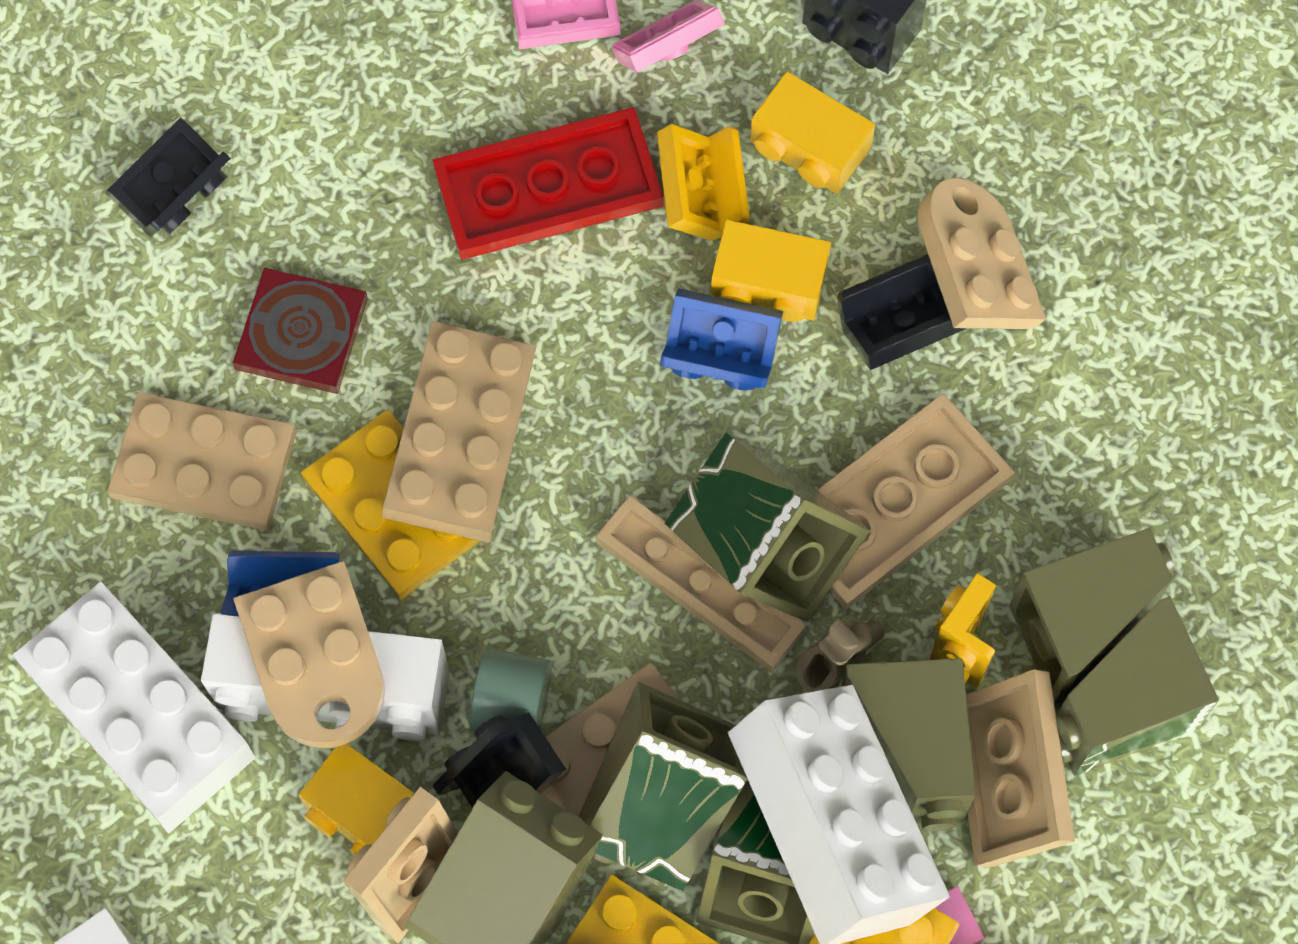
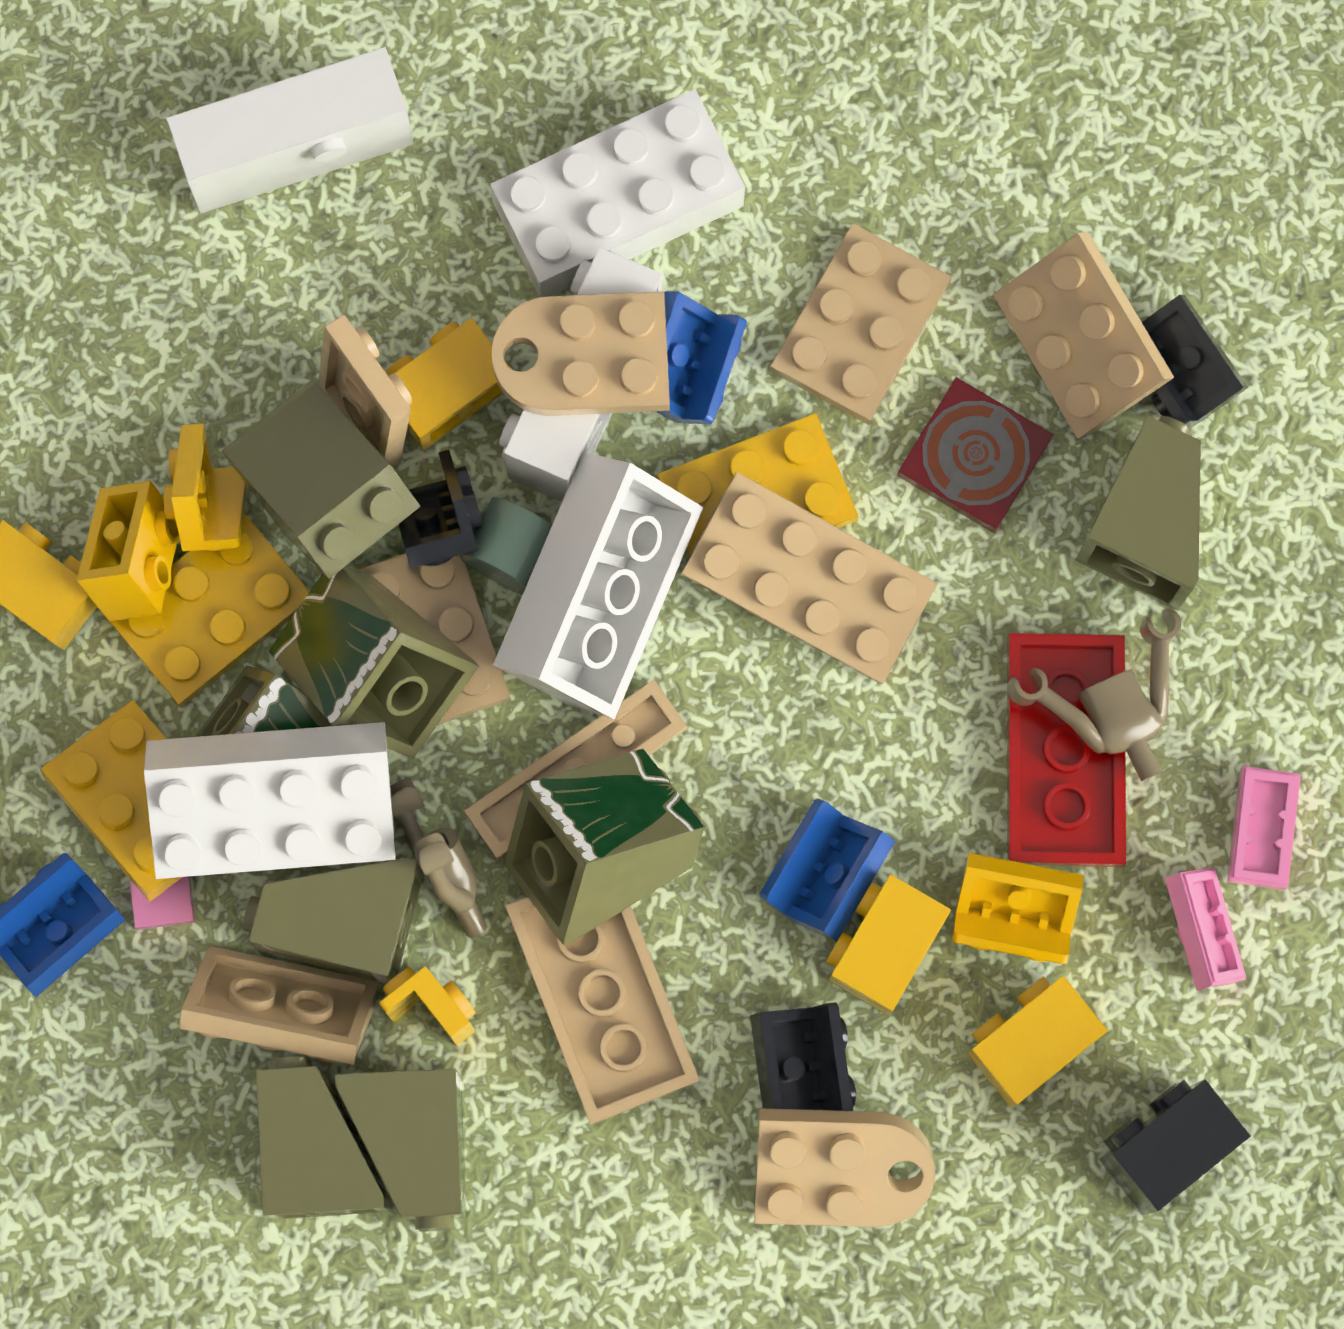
camera: 105 degrees right, 10 degrees up
none -> white brick [493,452,703,719]
none -> tan plate [993,232,1174,439]
none -> dark tan piece [1007,608,1181,781]
none -> olive slope [1075,415,1201,611]

